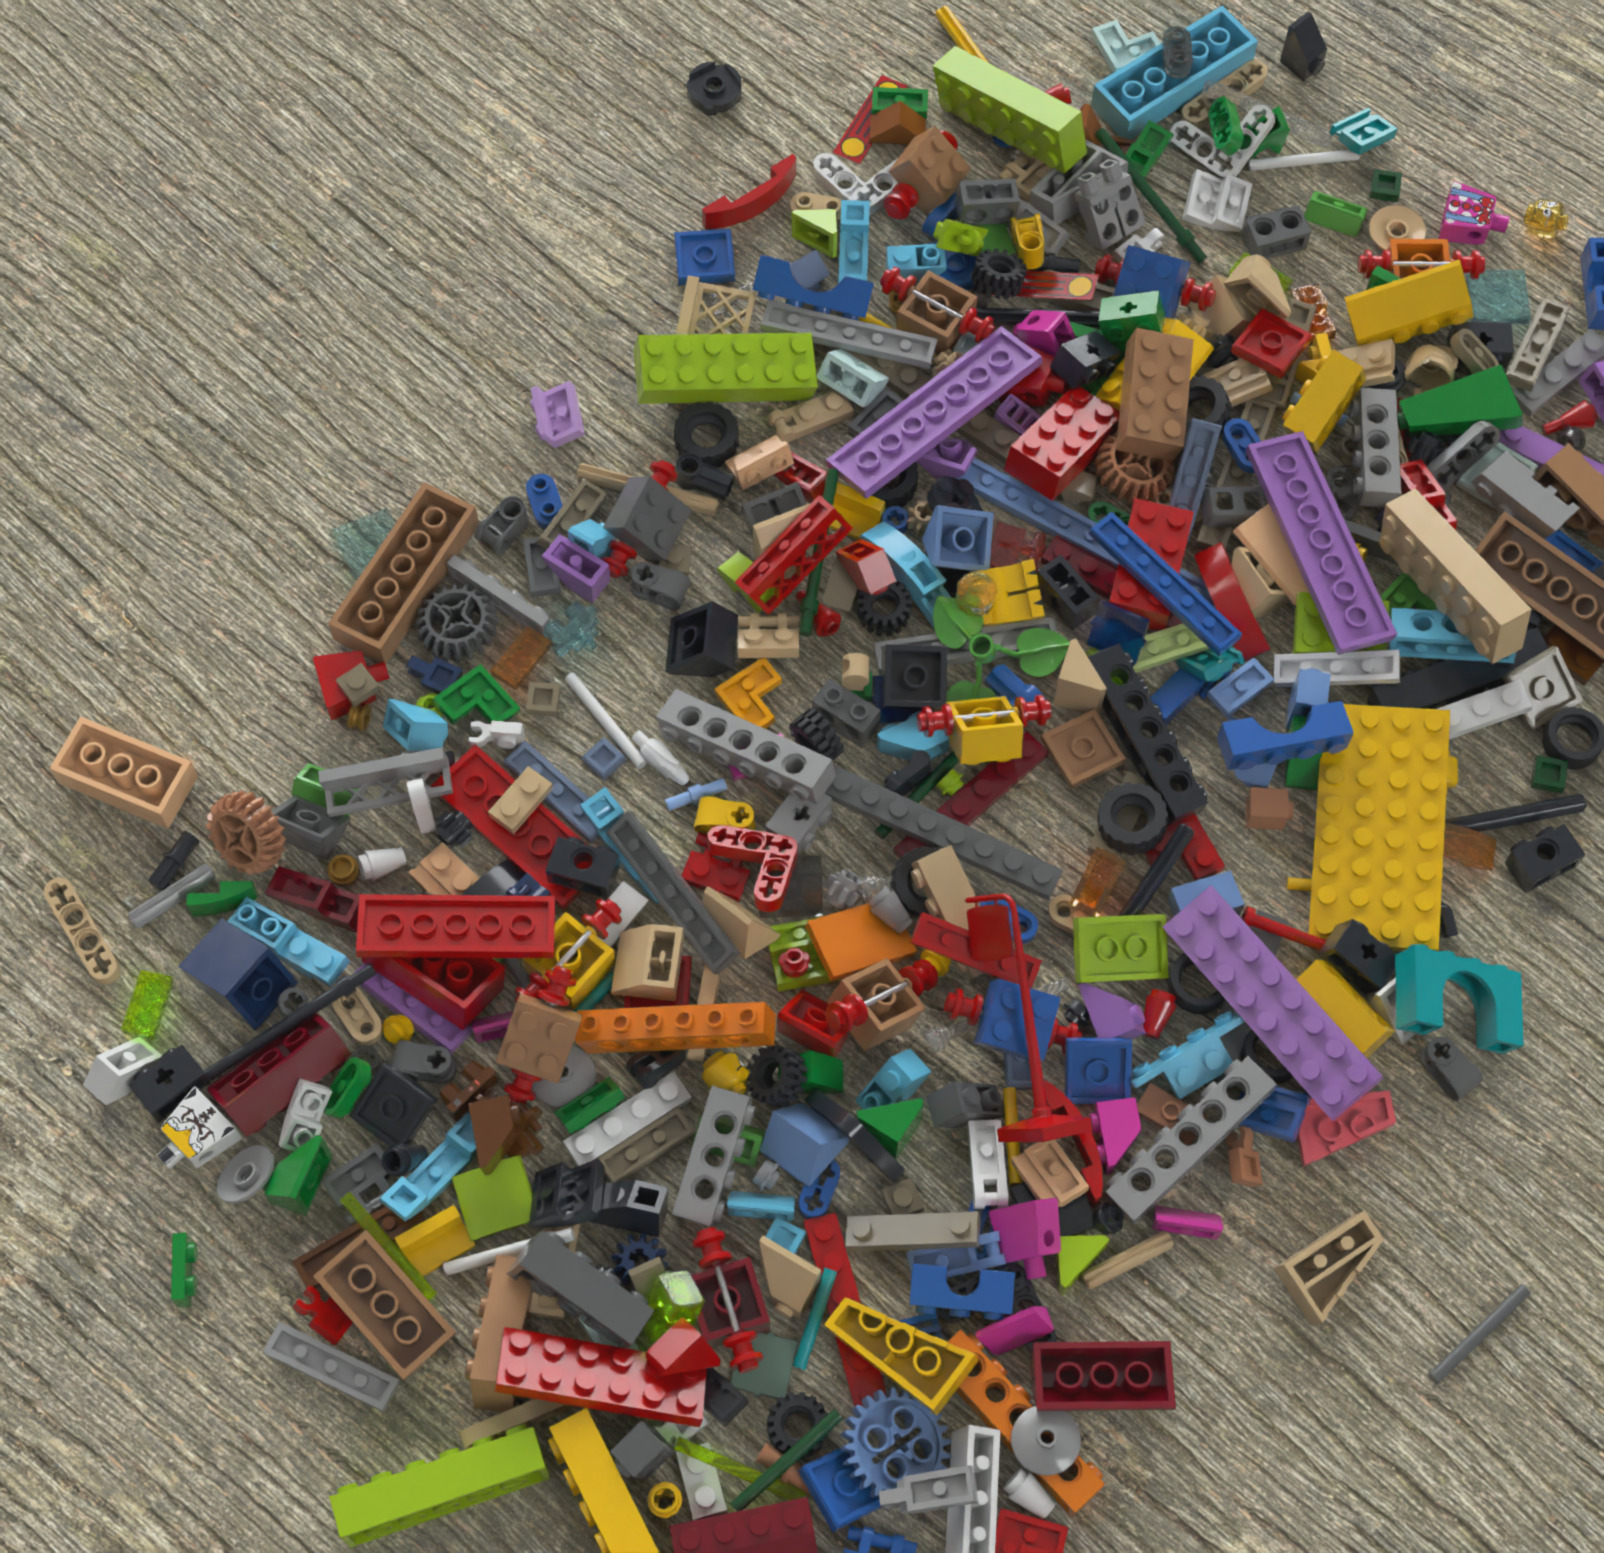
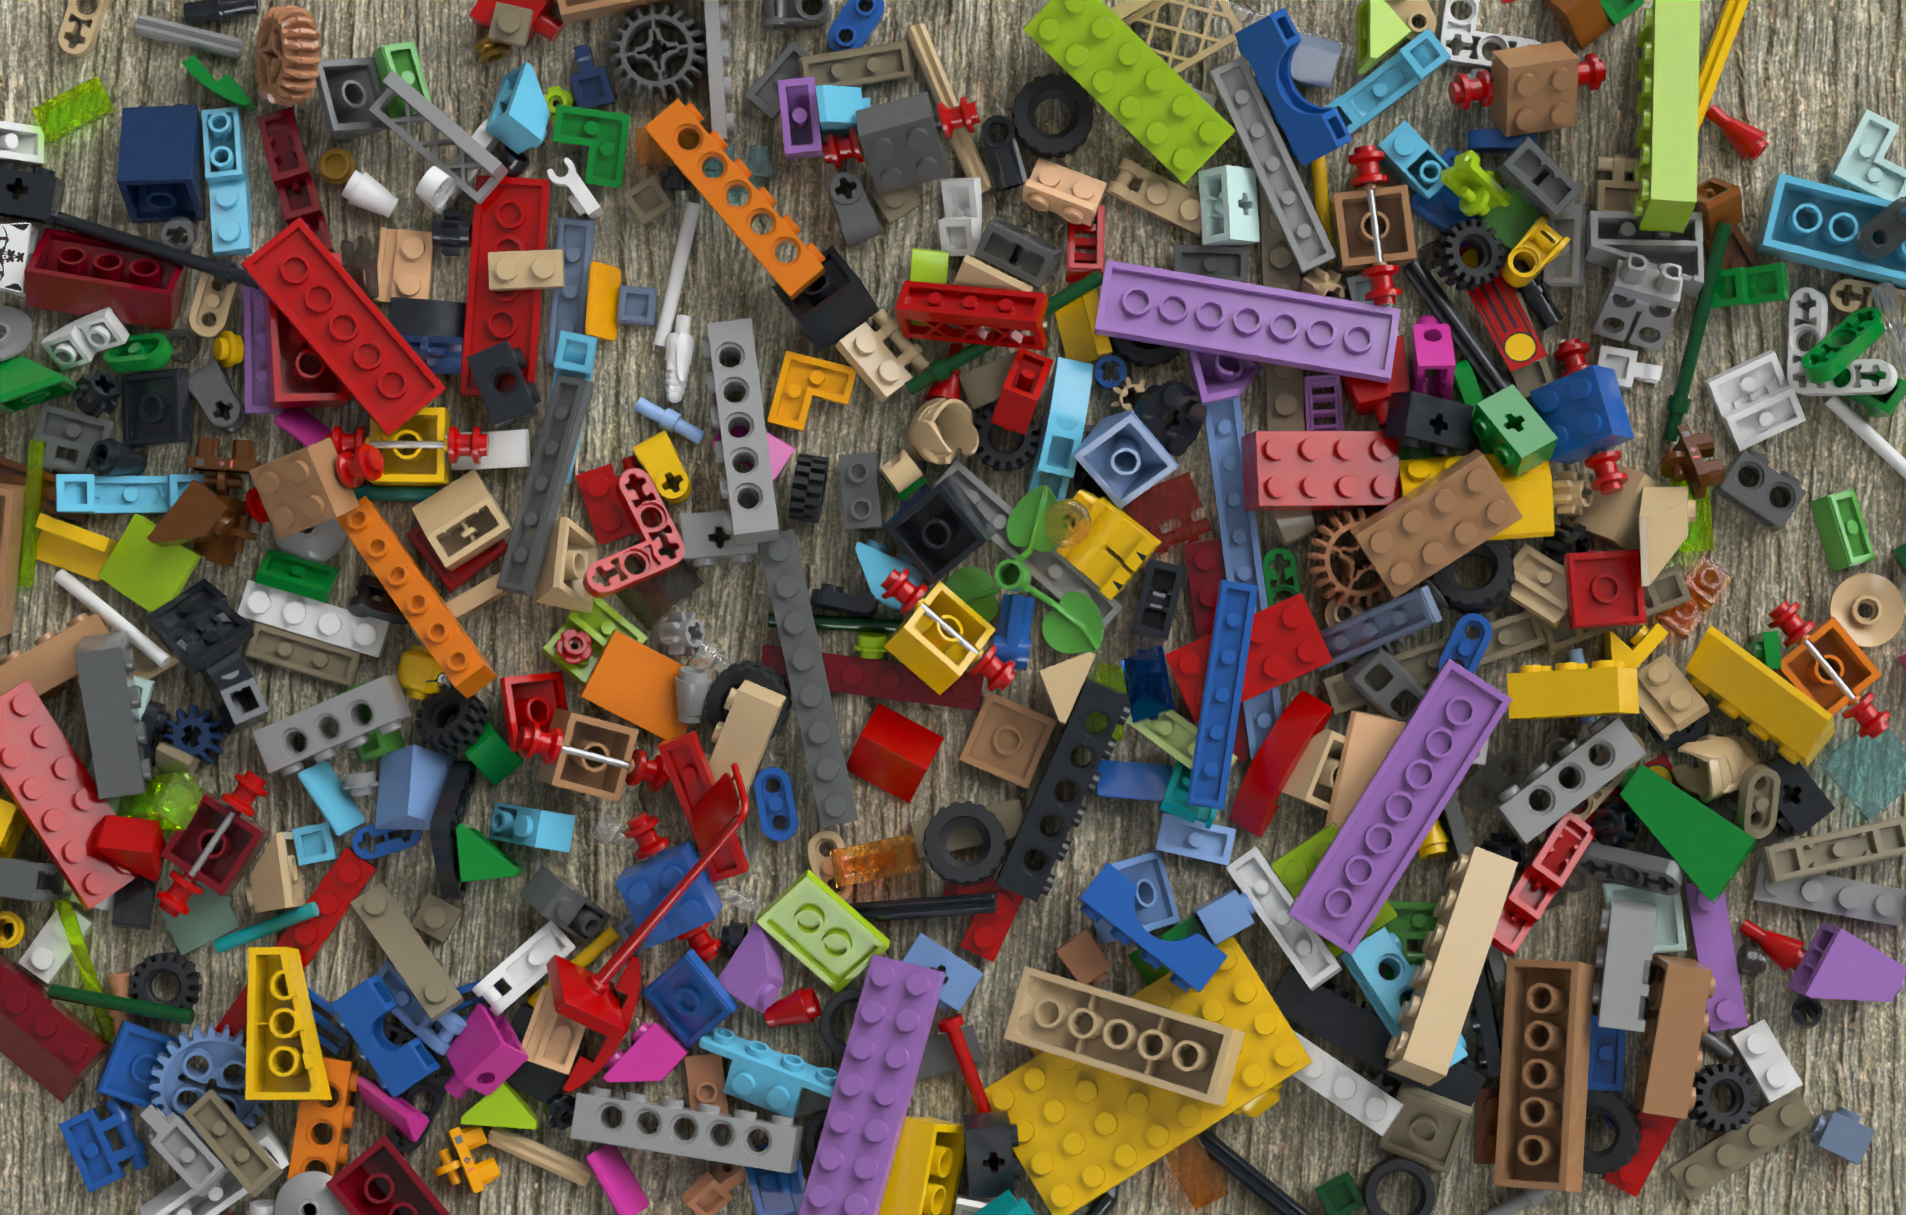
camera: 55 degrees right, 20 degrees up
none -> black gear [72,370,122,418]
none -> dark tan plate [183,1089,284,1198]
none -> light orange hips [433,1125,501,1194]
none -> light orange slope [585,261,621,341]
none -> orange brick [644,98,826,300]
none -> black plate [658,166,692,191]
none -> red slope [846,703,944,804]
none -> tan helmet [907,398,979,465]
none -> white slope [938,177,982,256]
none -> tan slope [1004,966,1246,1106]
none -> reddish brown hips [1658,424,1726,500]

